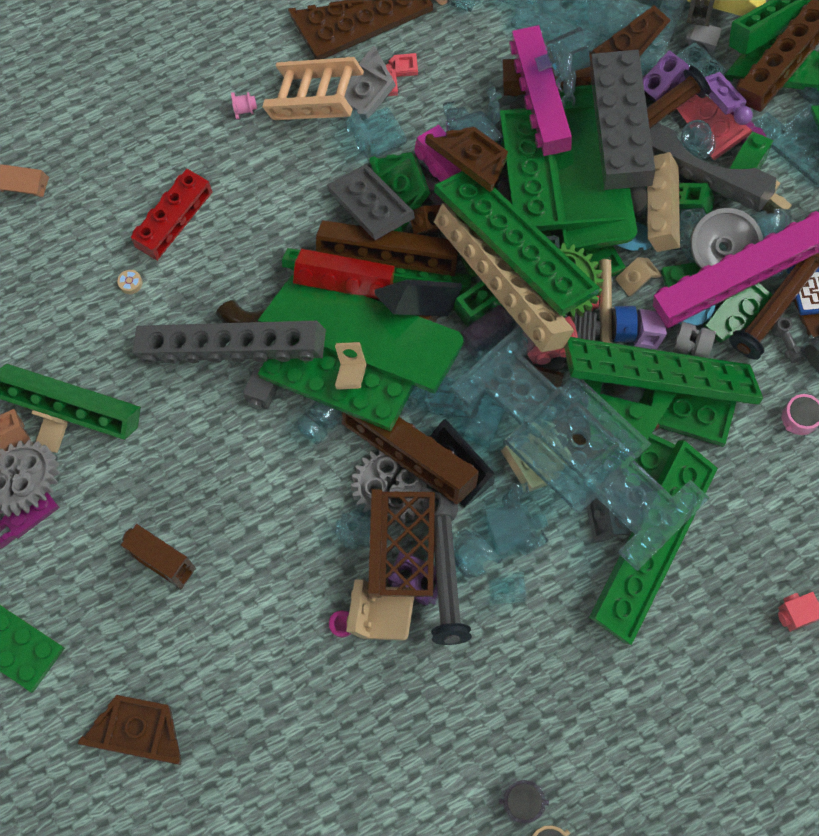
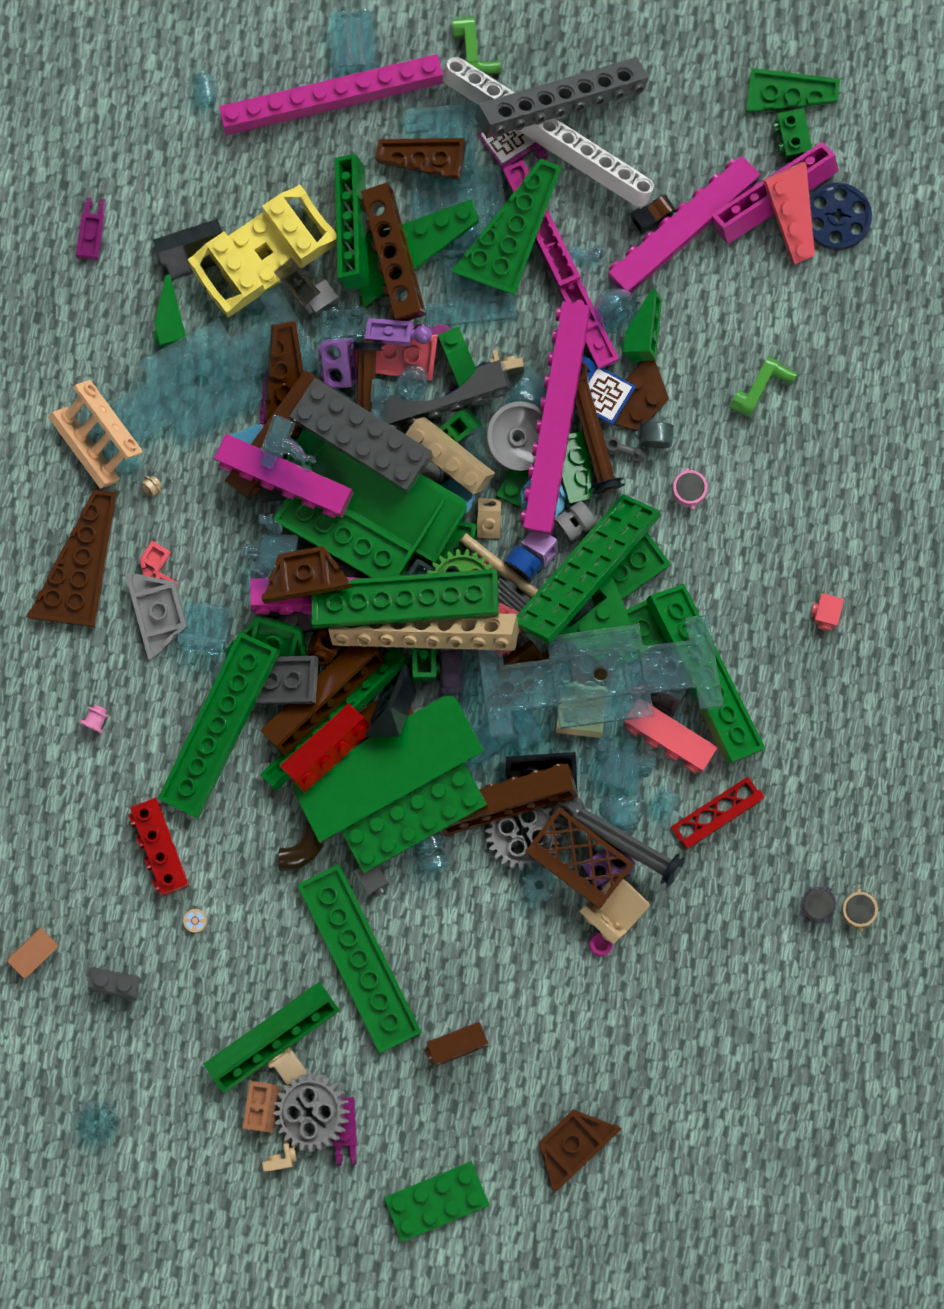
camera: 55 degrees left, 10 degrees up
dark grey brick [132,321,326,364] -> none
light nougat fence [262,57,364,120] -> none
tan bracket [335,342,367,389] -> none
none -> dark grey brick [88,967,141,1000]
none -> tan plate [141,476,162,497]
none -> green plate [157,631,281,819]
none -> green plate [297,864,422,1054]
none -> clear light blue plate [371,379,389,420]
none -> coral brick [623,698,718,774]
none -> red fence [670,776,765,850]

